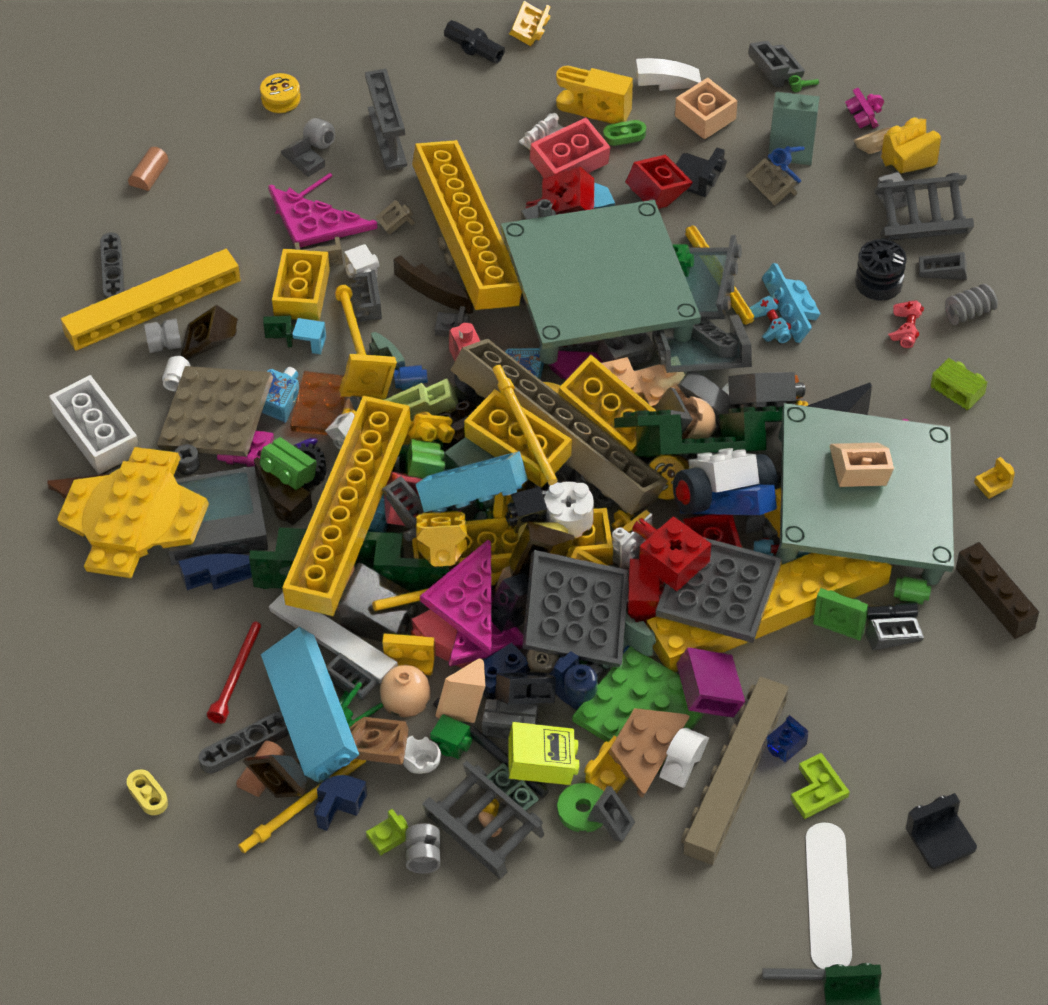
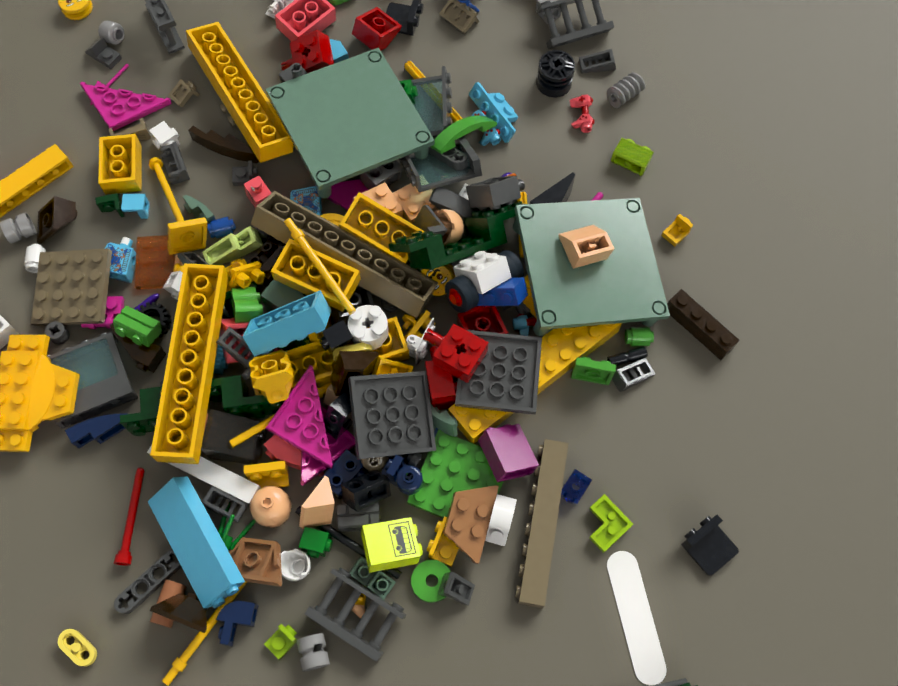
camera: 15 degrees left, 15 degrees up
none -> bright green slope [431,115,497,154]

